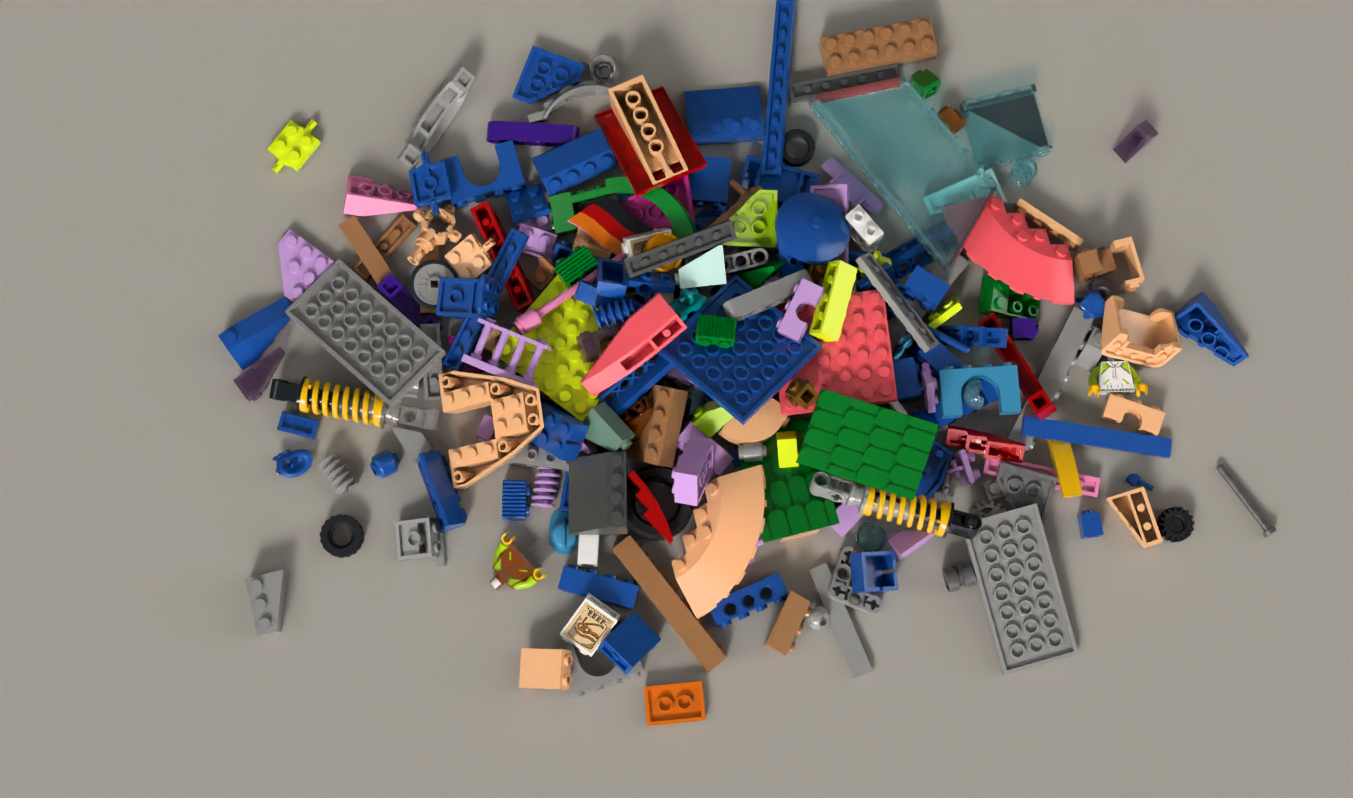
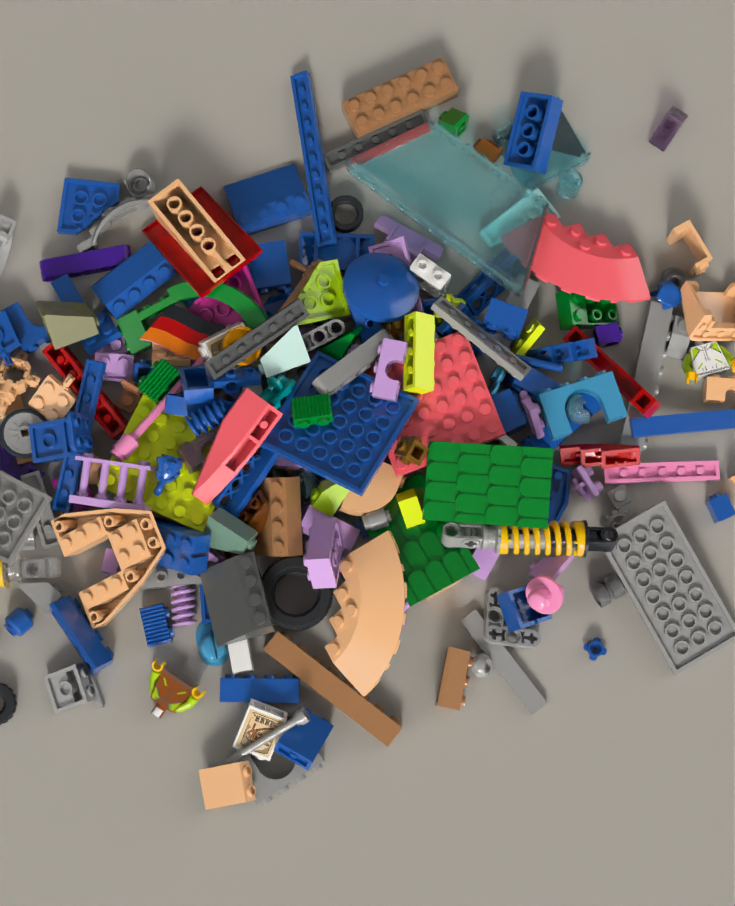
camera: 15 degrees left, 0 degrees up
red slope [628,470,673,545] -> none
orange plate [643,681,706,726] -> none
blue brick [710,573,788,628] -> none
clear light blue hair [856,523,887,552] -> none
light grey bar [933,472,954,503] -> none
flat silver plate [995,461,1058,525] -> none
light nougat plate [1014,198,1084,250] -> none
yellow slope [1047,440,1083,499] -> none
medium nougat brick [1072,247,1117,284] -> none
none -> slope [36,300,100,350]
none -> blue piece [153,454,183,496]
none -> light grey piece [226,707,310,764]
none -> blue slope [503,91,563,175]
none -> bright pink plate [526,575,564,614]
none -> blue plate [583,637,607,661]

